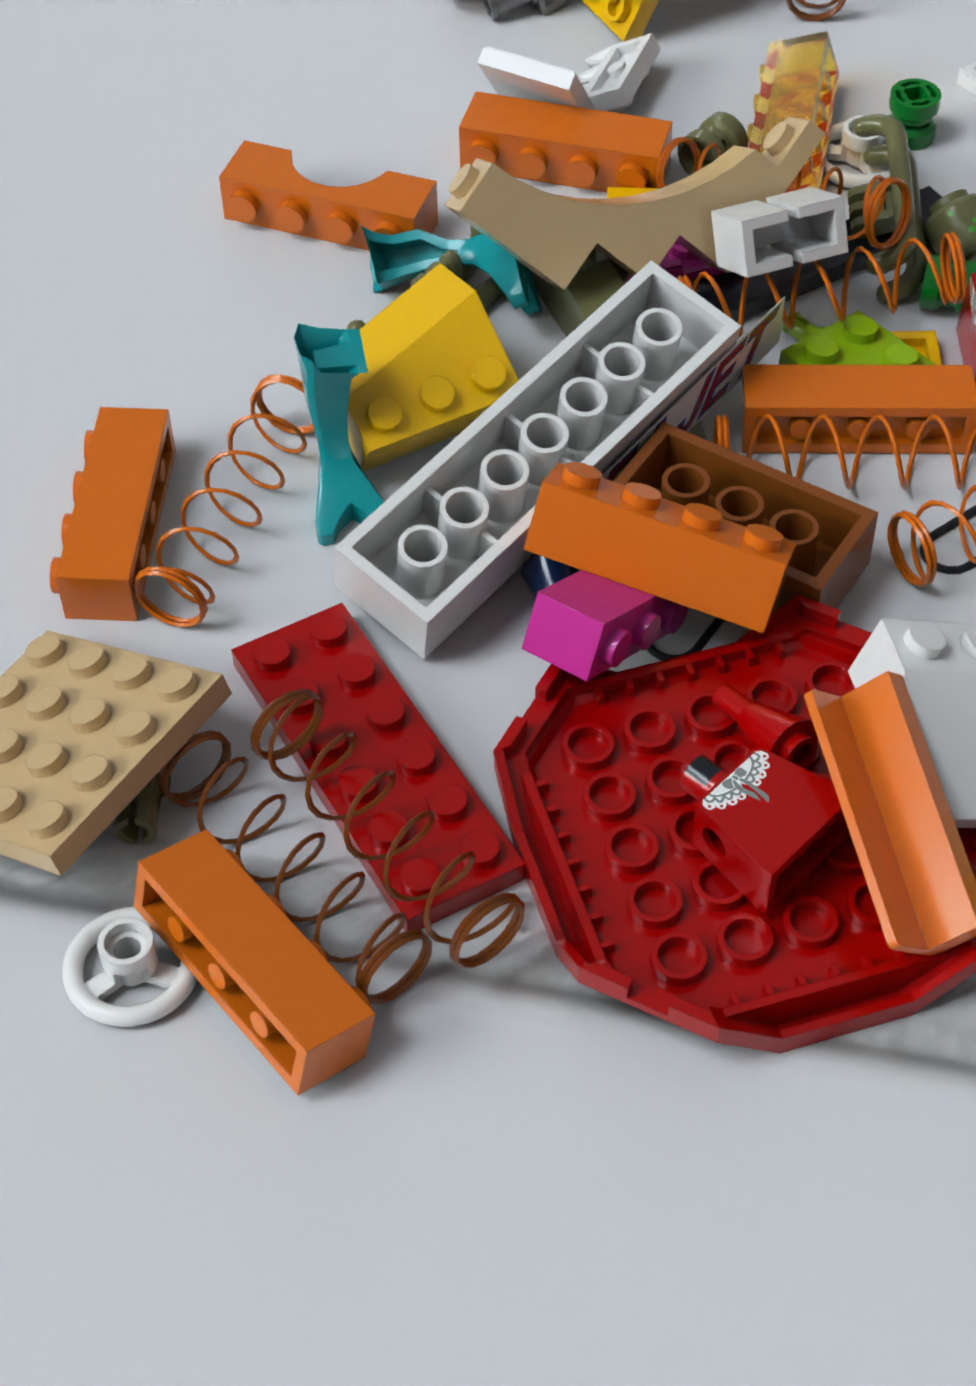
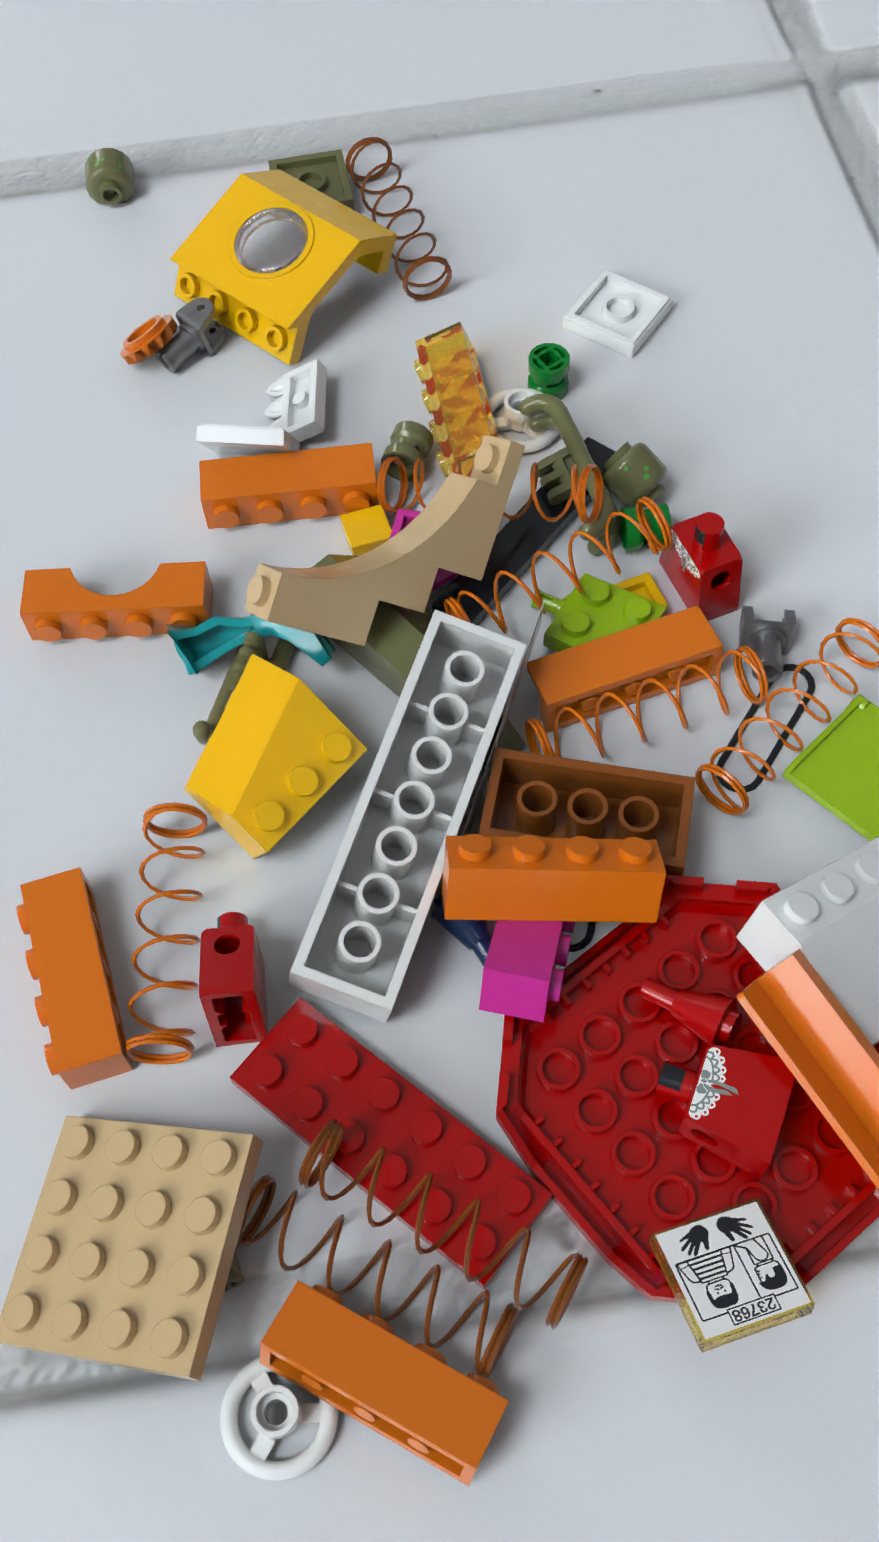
camera: 20 degrees left, 10 degrees up
teal animal [294,323,384,546] -> none
white piece [711,187,849,278] -> none
none -> red torso [199,912,268,1047]
none -> tile [649,1198,815,1353]

